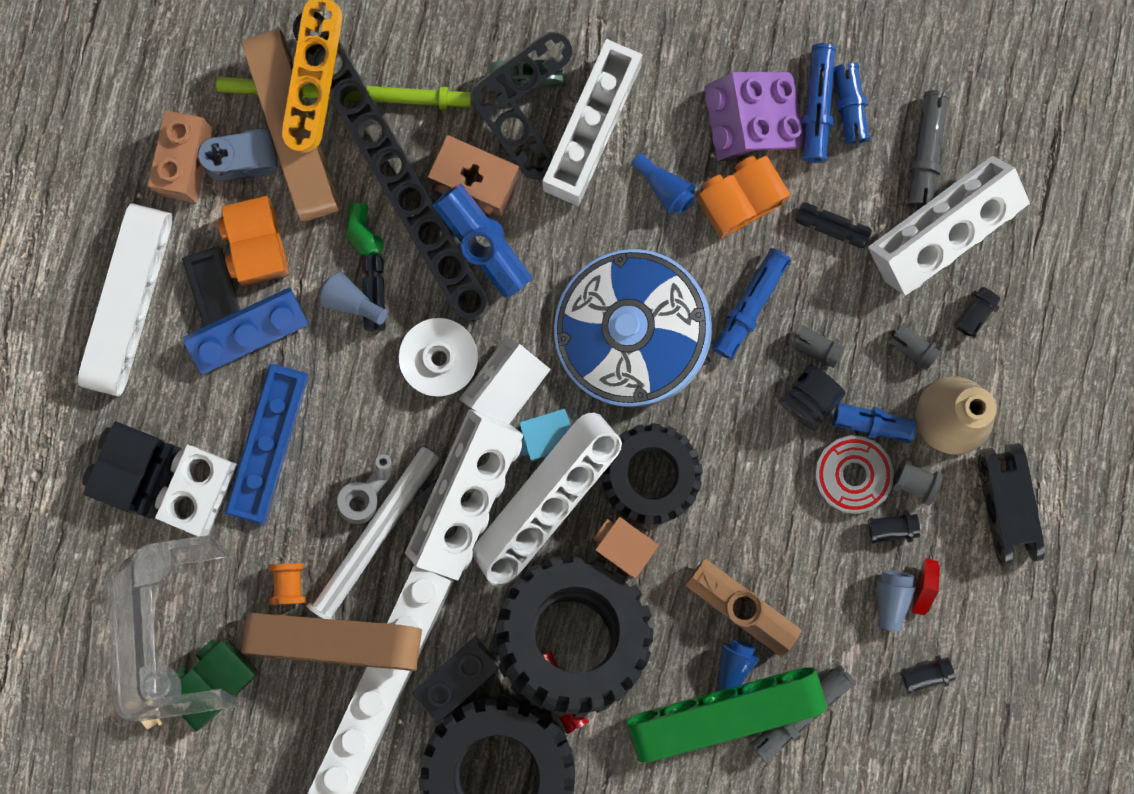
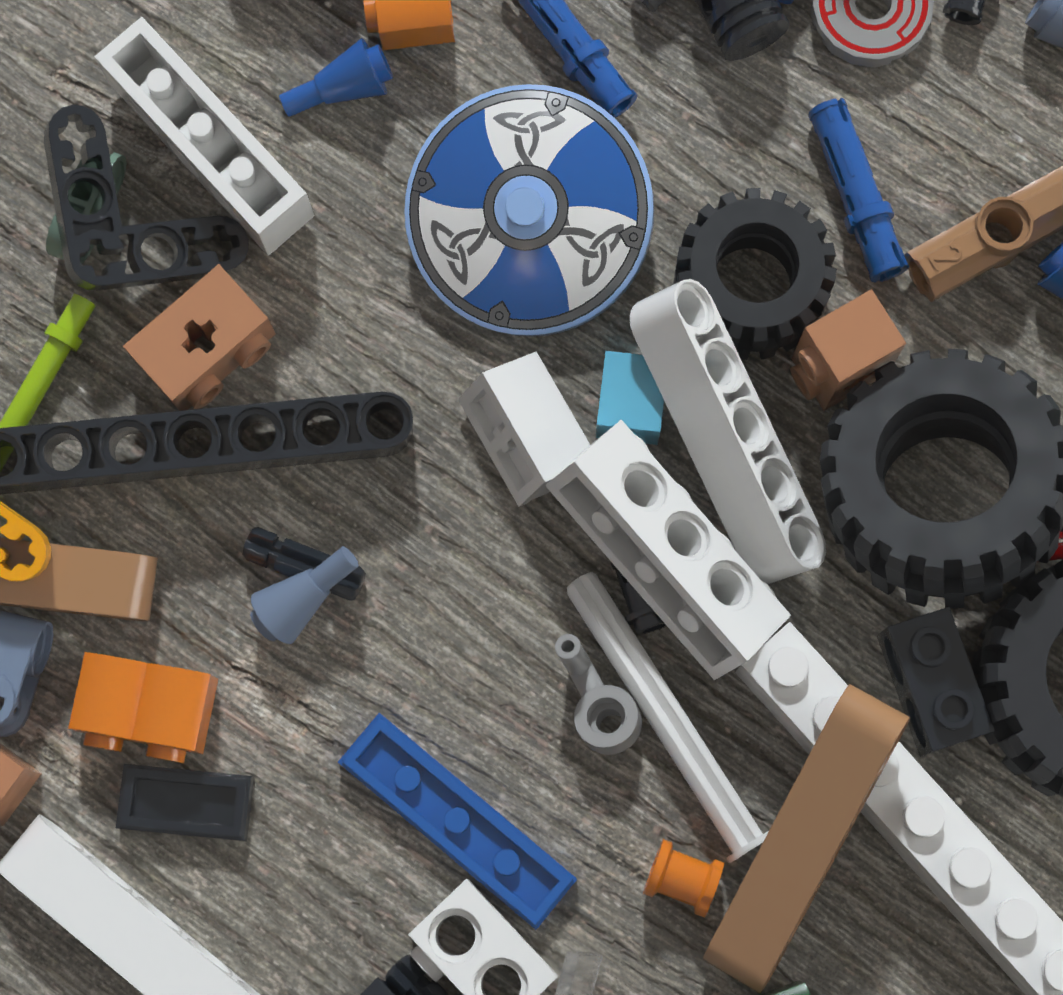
camera: 65 degrees left, 5 degrees down
blue plate [183,287,309,375] -> none
green arm [345,203,384,256] -> none
white dish [399,318,478,397] -> none
blue piece [432,183,533,298] -> none
none -> blue pin [808,98,909,283]

